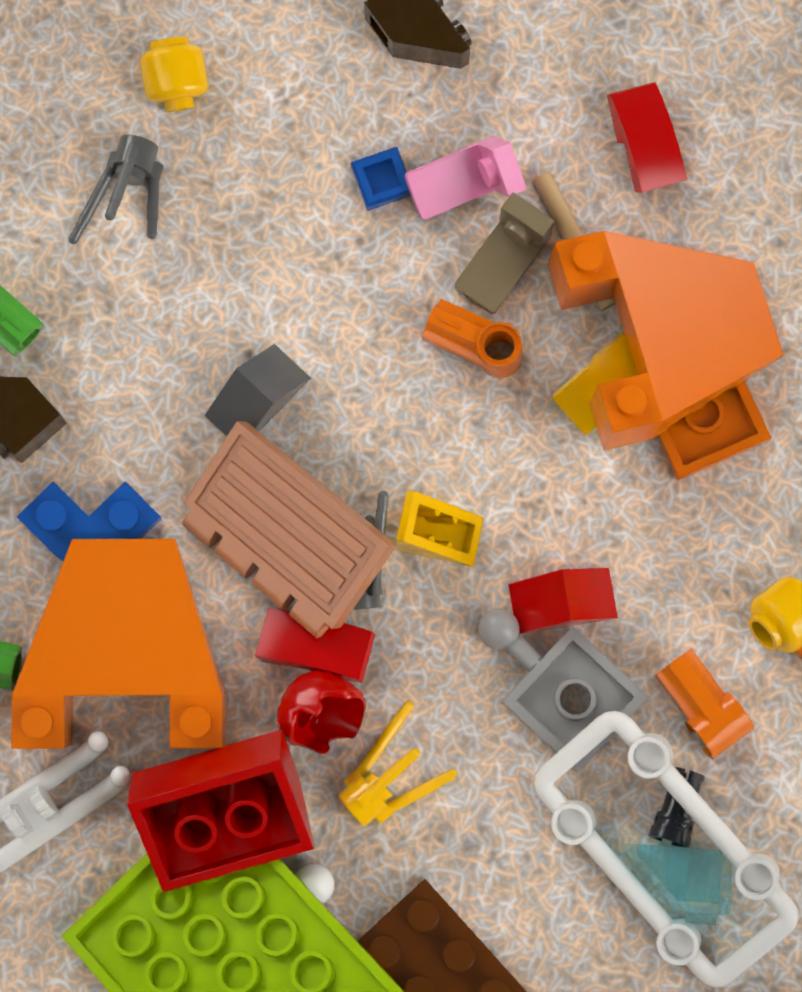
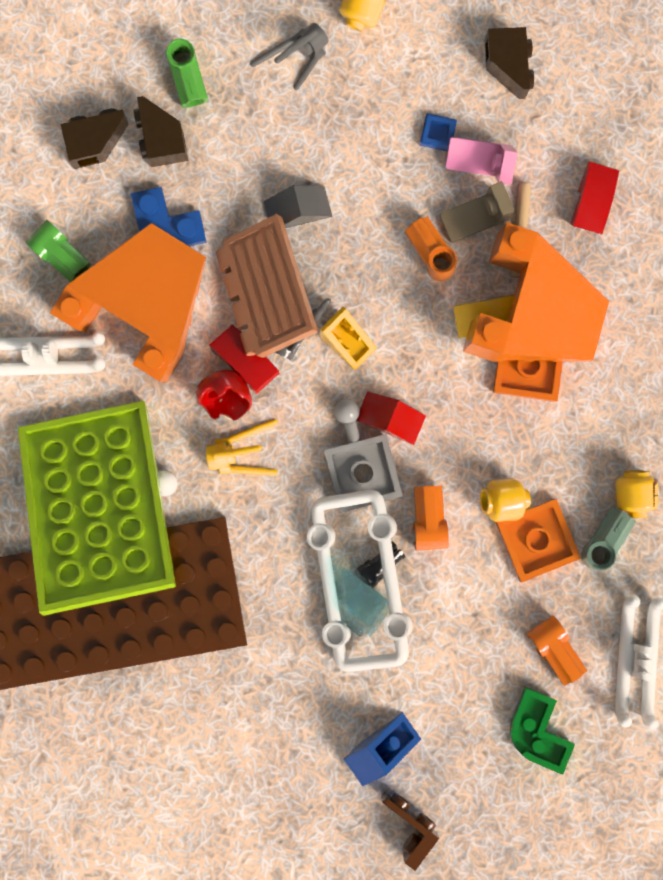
camera: 25 degrees right, 5 degrees up
red slope [127,729,314,892] -> none

